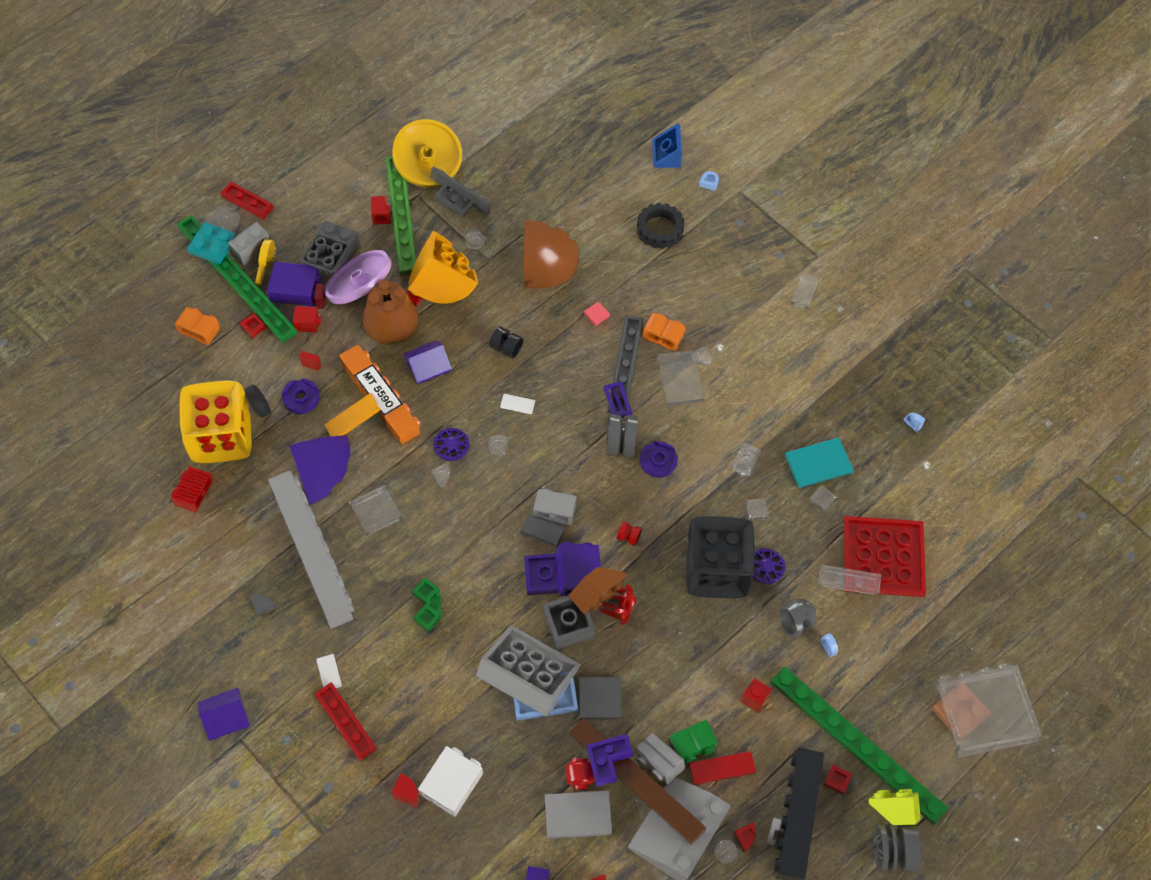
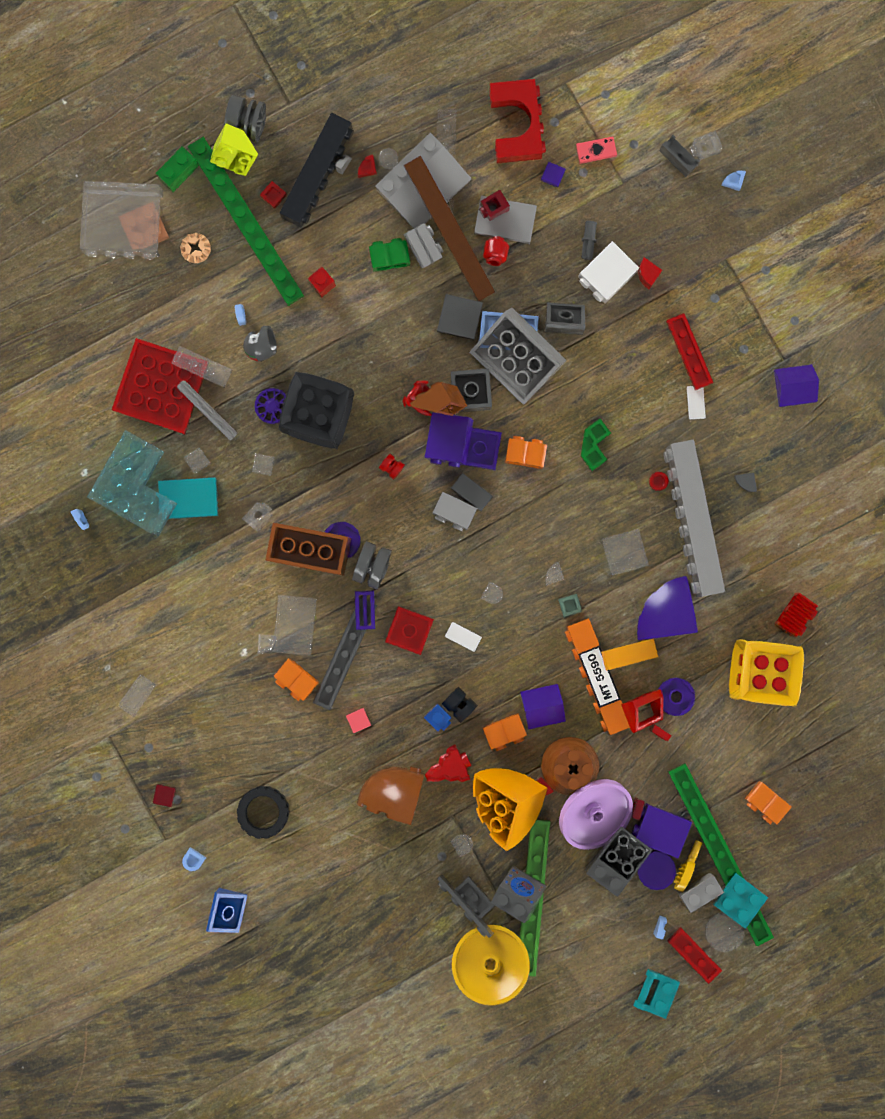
camera: 165 degrees left, 25 degrees up
red tile [240,313,266,339] -> none
black tyre [245,384,271,418] -> none
red brick [293,306,322,333] -> none
red brick [371,196,391,225] -> none
dark purple wheel [433,428,469,461] -> none
dark purple plate [586,734,633,787] -> none
red tile [689,751,756,785] -> none
none -> clear light blue piece [87,430,177,537]
none -> dark red tile [153,784,176,807]
none -> green piece [156,146,199,192]
none -> light grey axle [177,380,237,440]
none -> light nougat gear [180,232,211,263]
none -> dark orange brick [265,523,352,576]
none -> red tile [385,606,434,655]
none -> blue brick [424,703,451,731]
none -> red rock [425,744,471,782]
none -> dark red brick [479,190,510,221]
none -> orange brick [483,713,527,751]
none -> dark grey slope [491,866,547,923]
none -> orange brick [505,436,547,469]
none -> dark grey slope [545,302,585,335]
none -> sand green tile [558,594,582,617]
none -> dark grey axle [581,221,597,260]
none -> red tile [621,689,663,733]
none -> teal plate [633,969,680,1019]
none -> dark purple tile [637,851,676,890]
none -> red tile [649,472,669,491]
none -> light blue tile [653,916,667,939]

